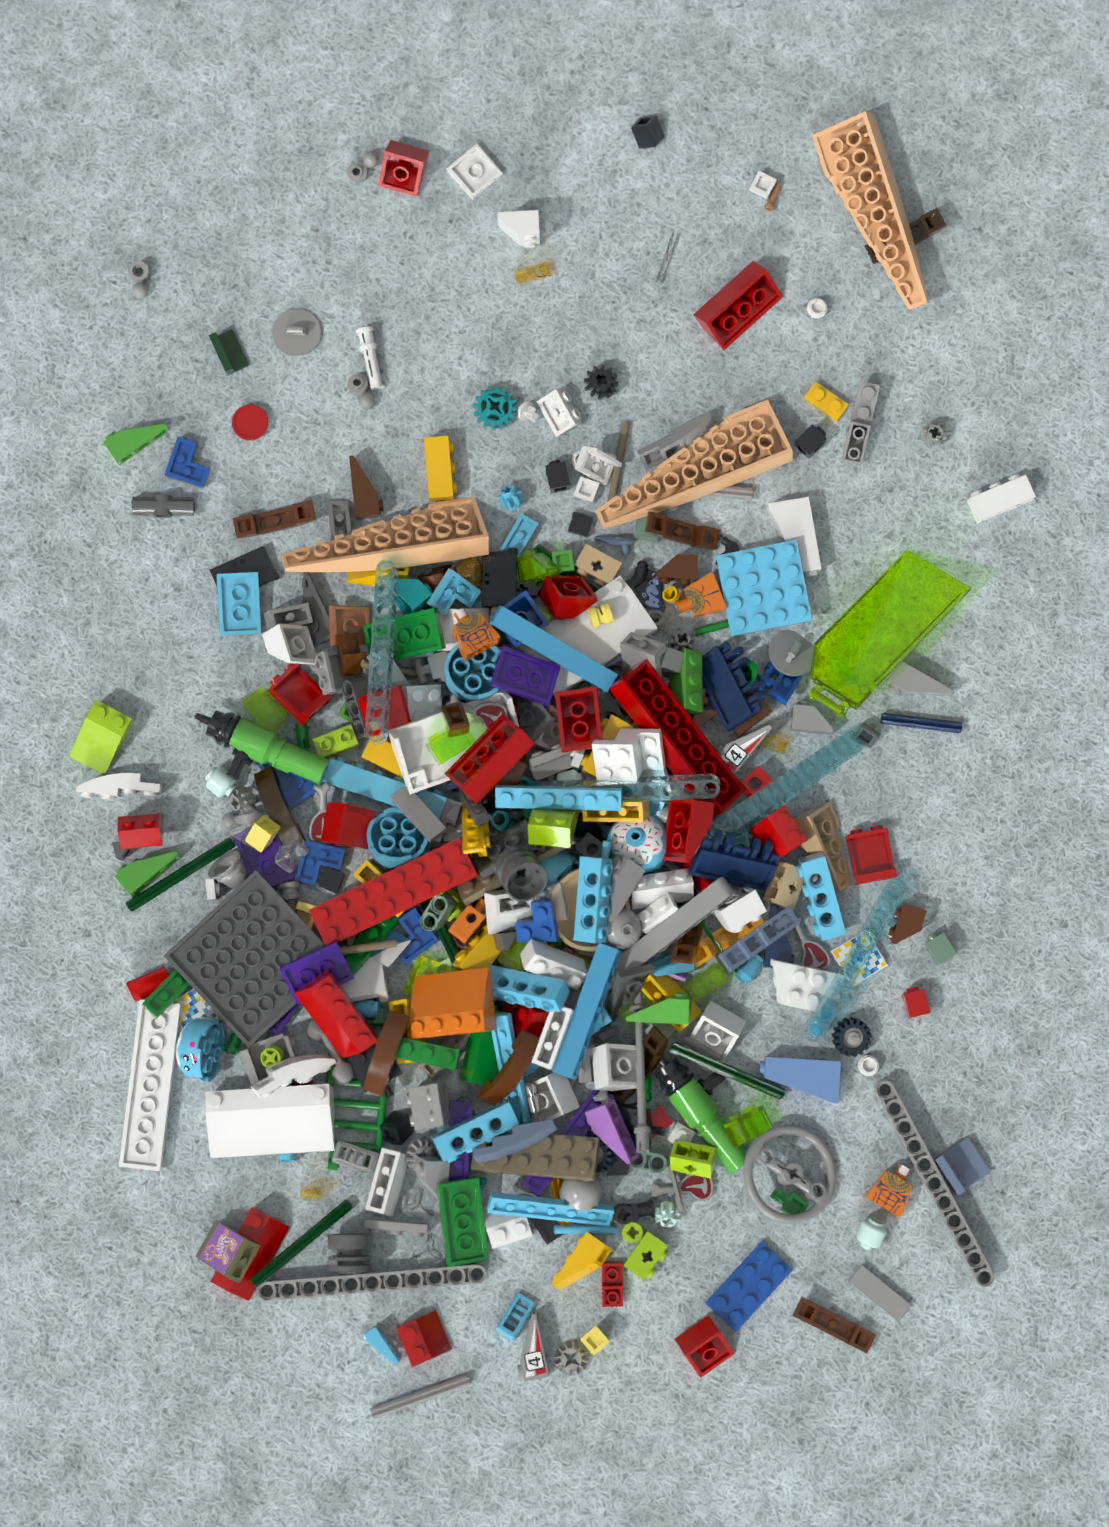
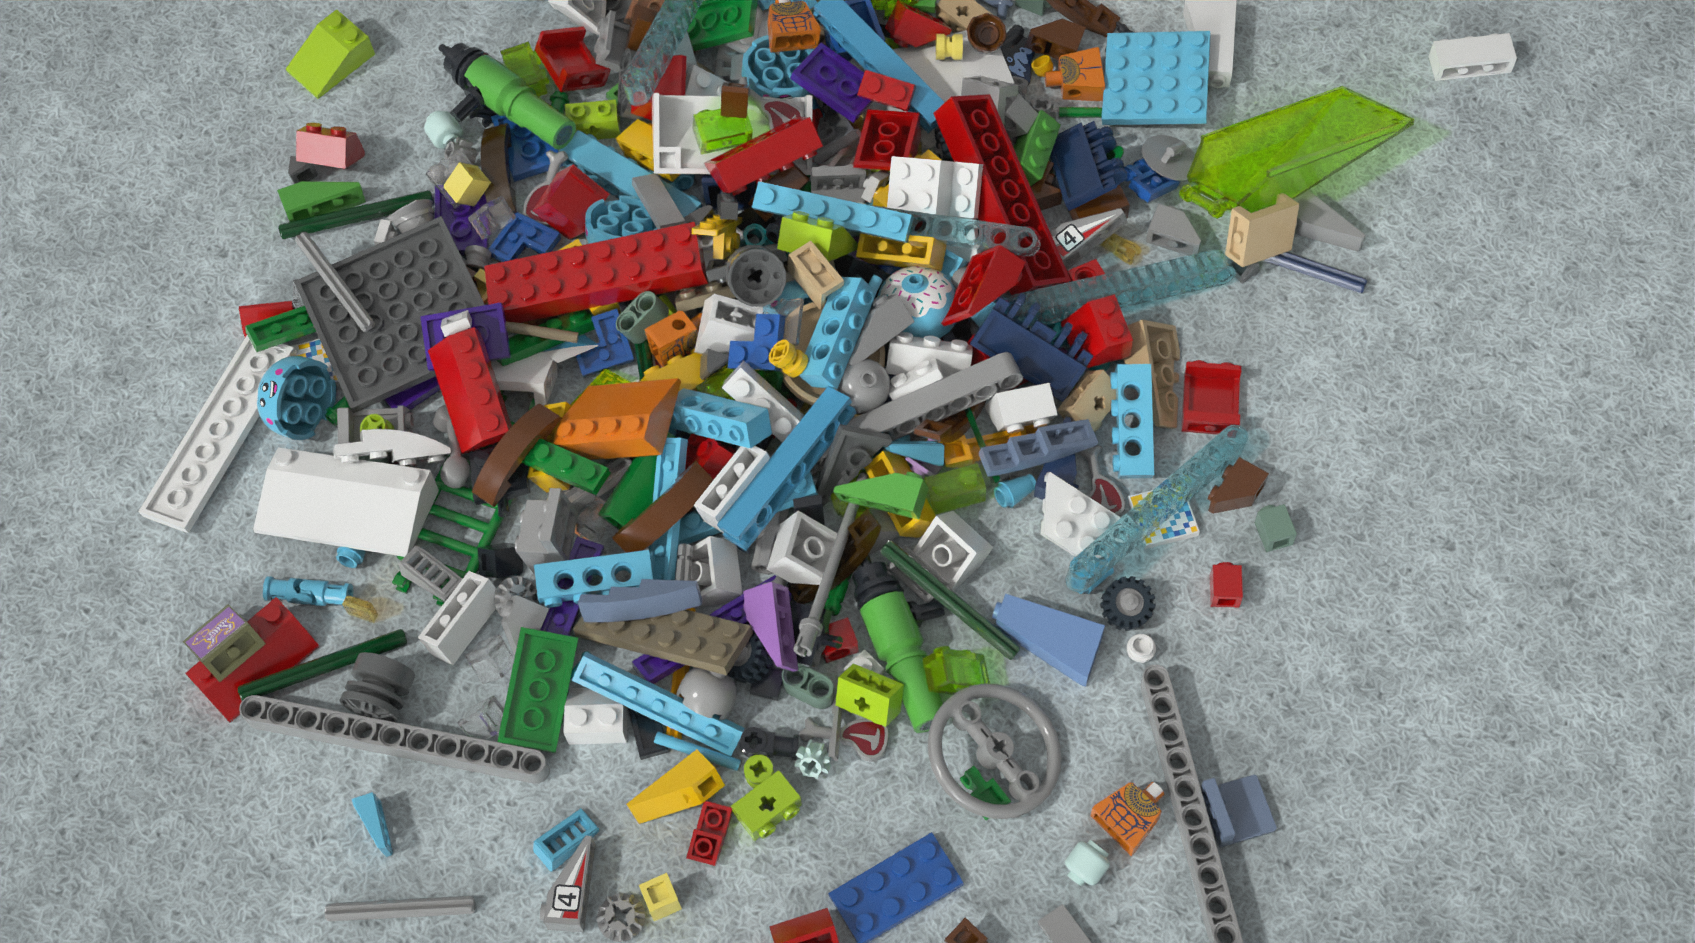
camera: 20 degrees right, 20 degrees down
white slope [76,773,163,801] -> none
medium azure cone [354,998,381,1019] -> none
light grey plate [364,1219,428,1237] -> none
red slope [396,1310,452,1367] -> none
none -> medium azure piece [263,576,354,608]
none -> light grey axle [295,232,375,332]
none -> white plate [441,310,472,337]
none -> yellow wheel [769,340,808,378]
none -> tan panel [788,241,844,309]
none -> red plate [857,70,916,112]
none -> reddish brown hair [967,13,1007,53]
none -> tan panel [1225,193,1299,267]

